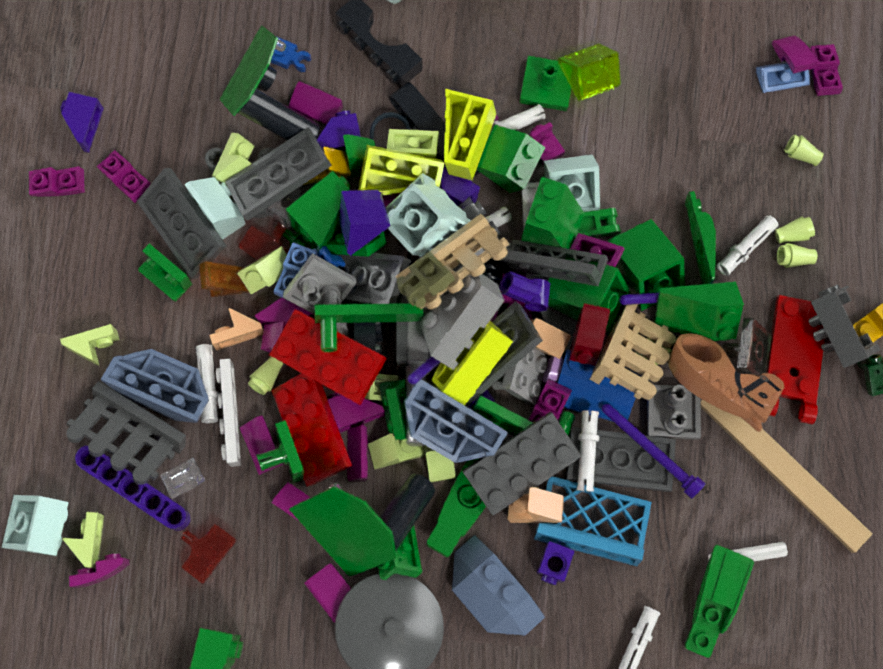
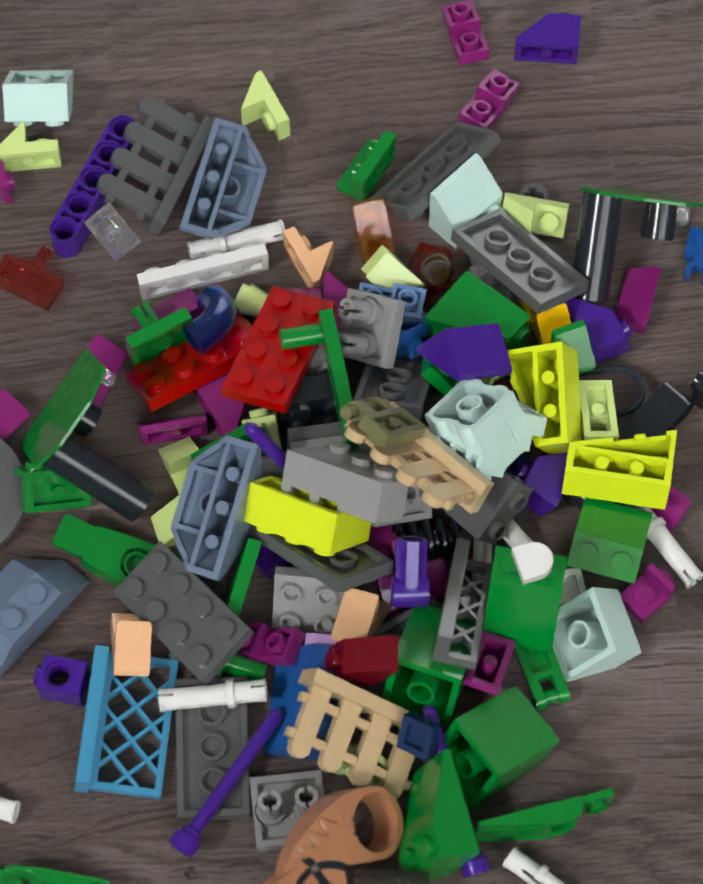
camera: 85 degrees right, 10 degrees down
none -> clear blue cylinder [183,285,237,356]
none -> dark blue plate [396,711,441,761]
none -> dark brown plate [420,253,453,286]
none -> white tile [511,542,553,585]

